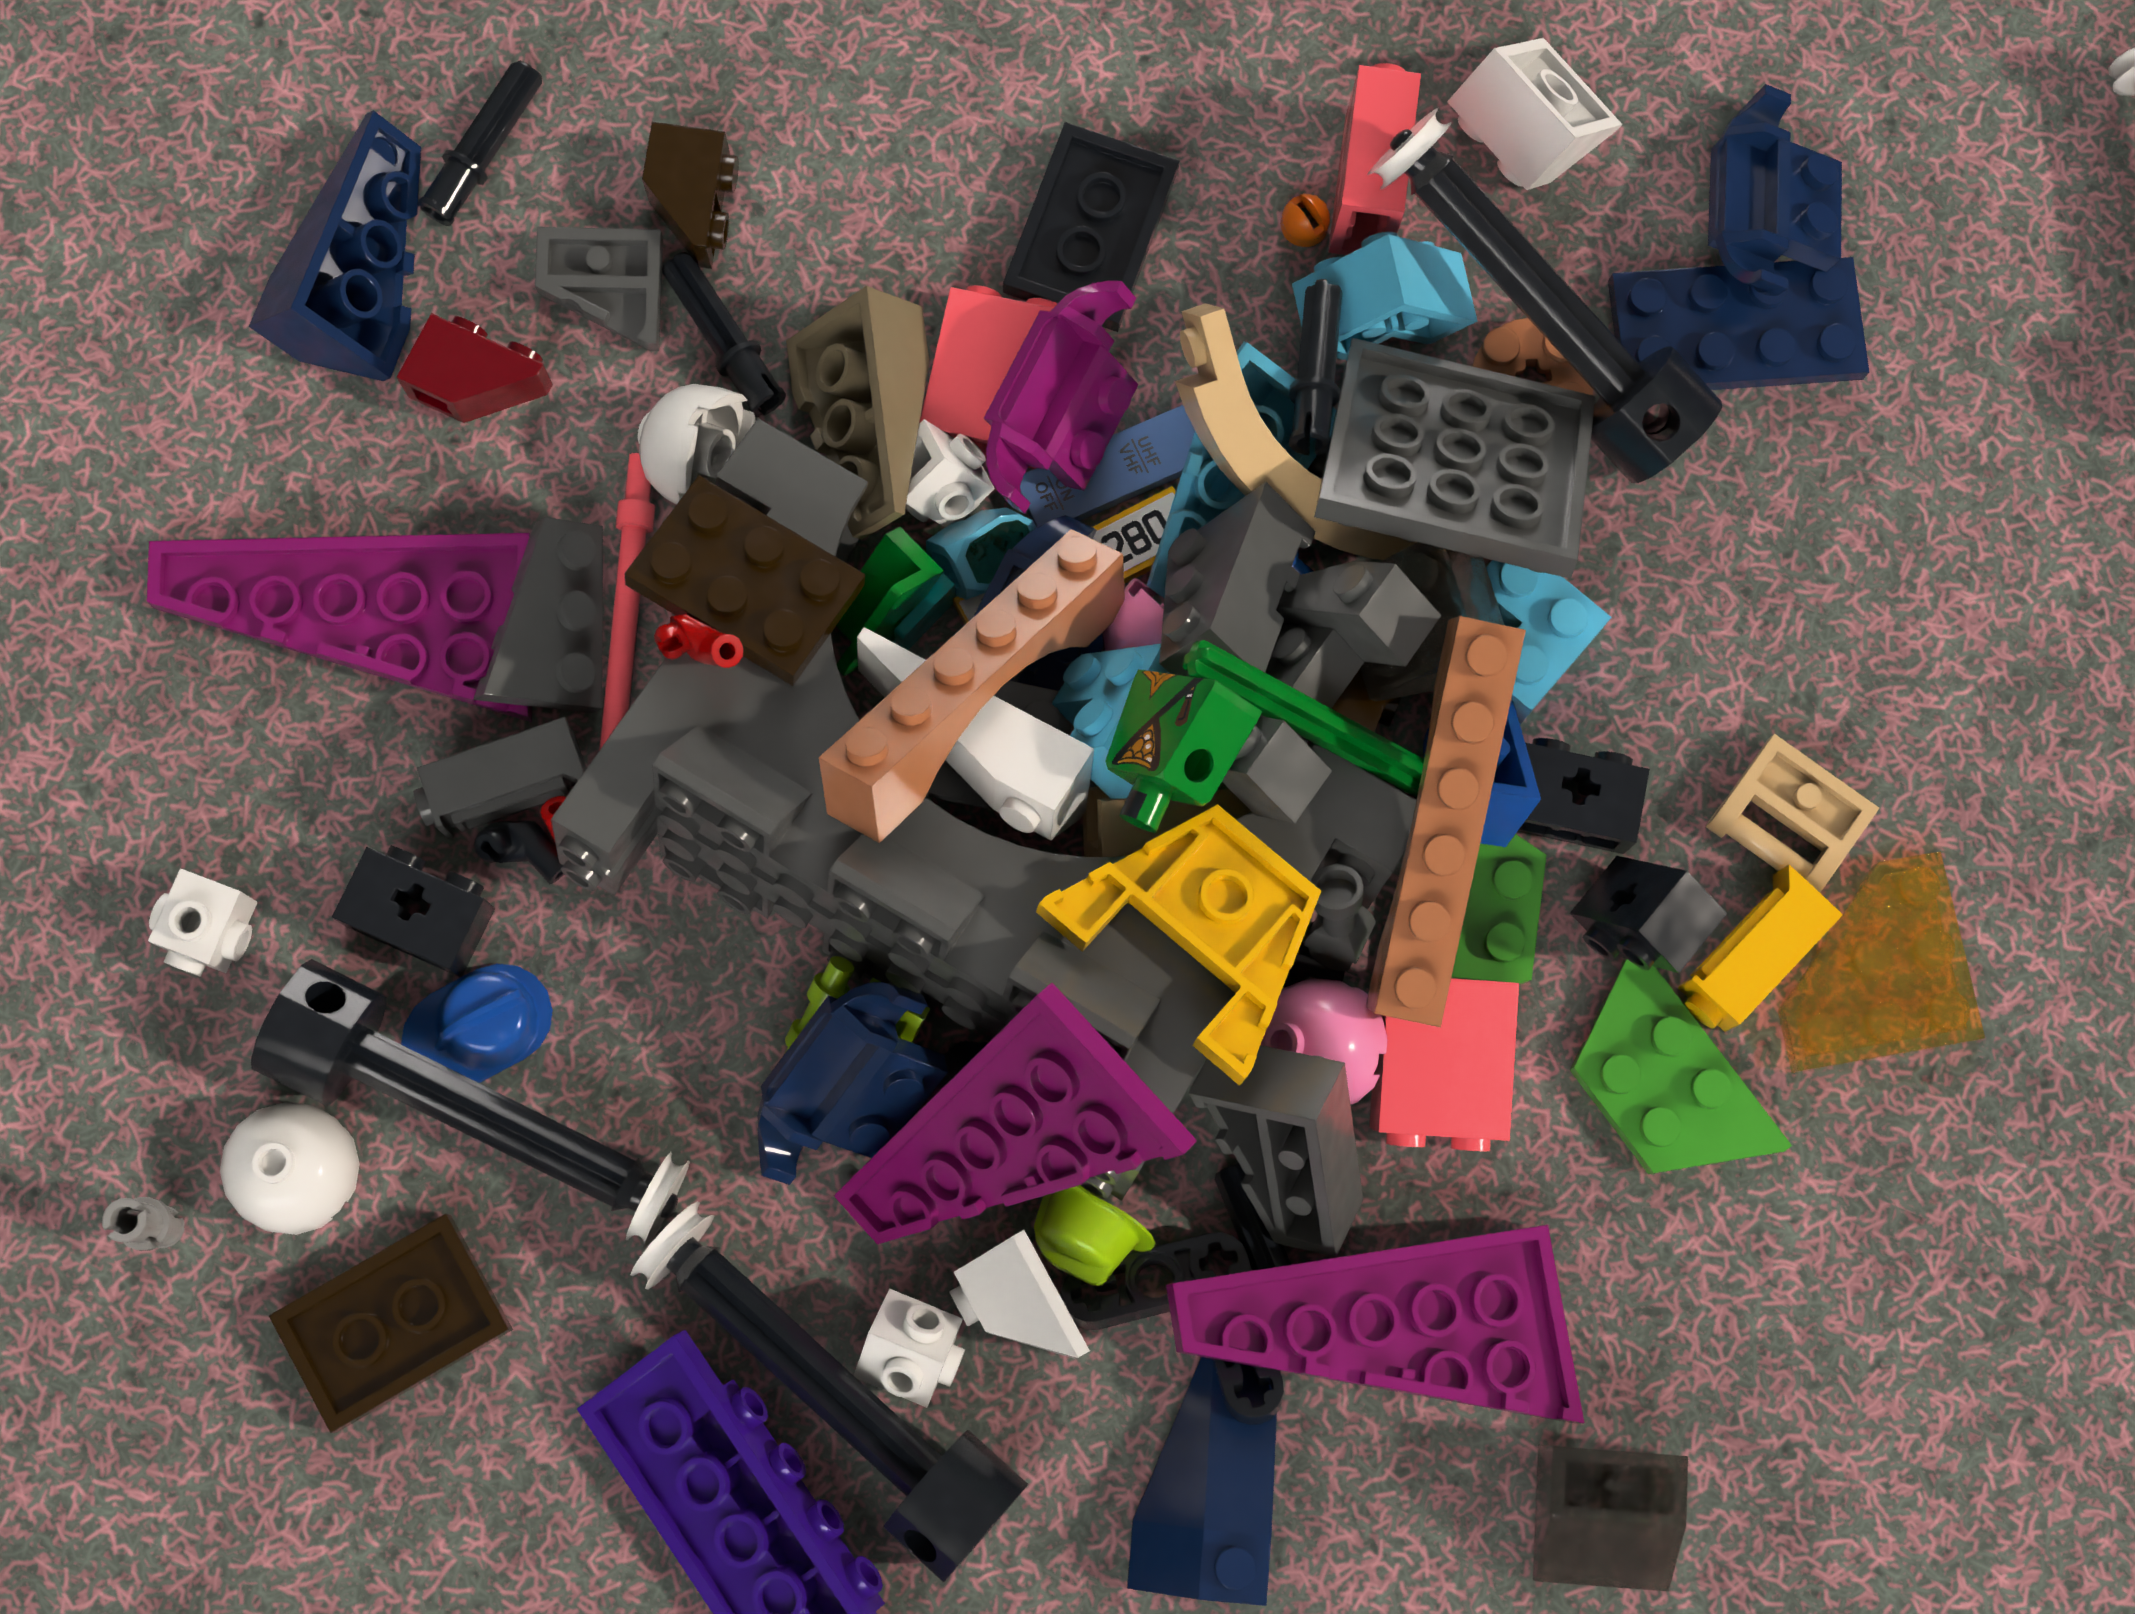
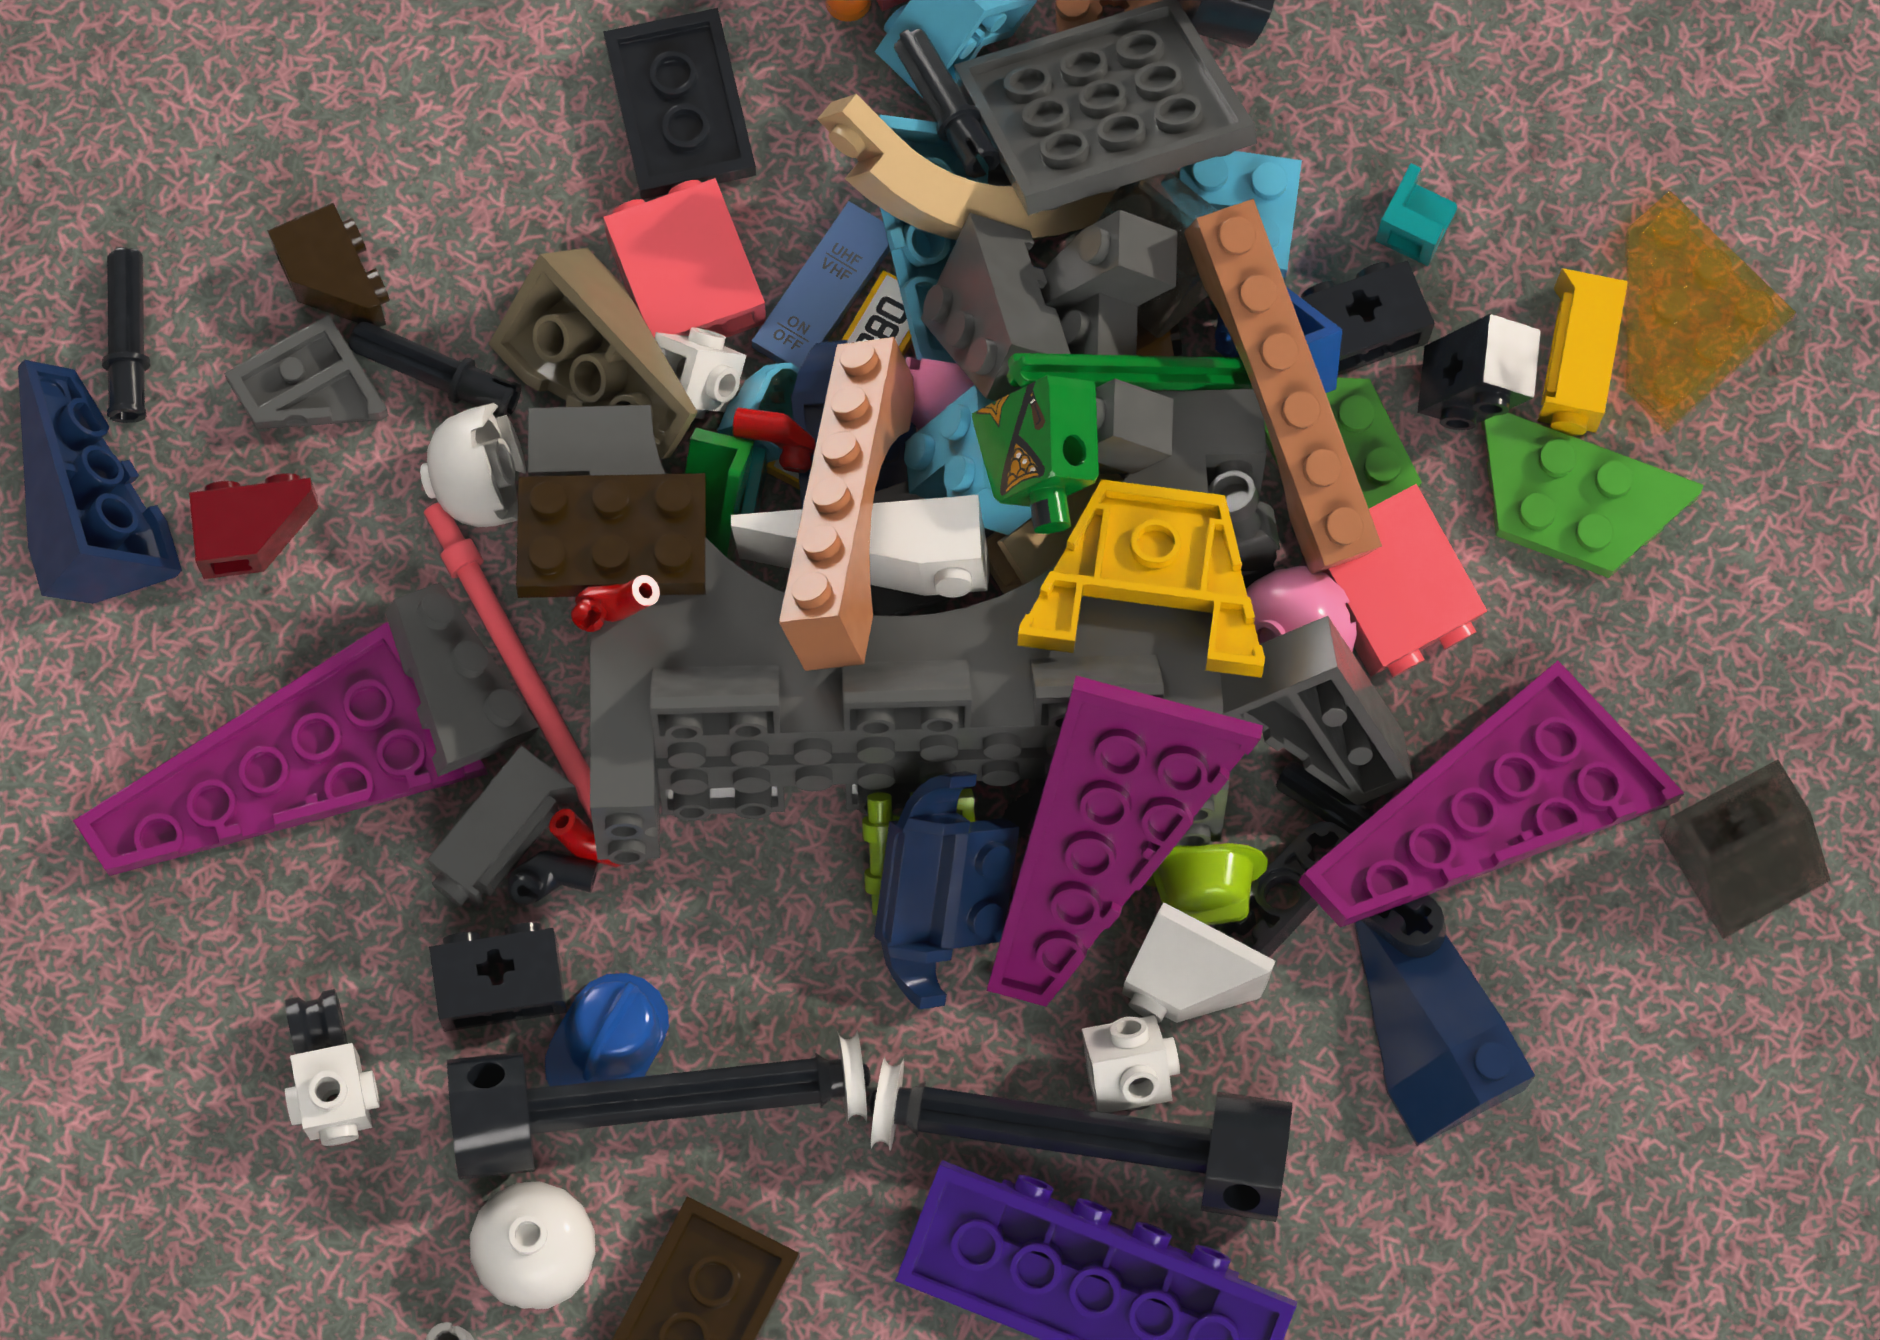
camera: 30 degrees left, 5 degrees down
magenta plate [984,280,1139,514] -> none
tan plate [1706,734,1879,892] -> none
none -> black wheel [285,989,348,1054]
none -> red arm [733,407,816,473]
none -> teal panel [1375,163,1457,266]

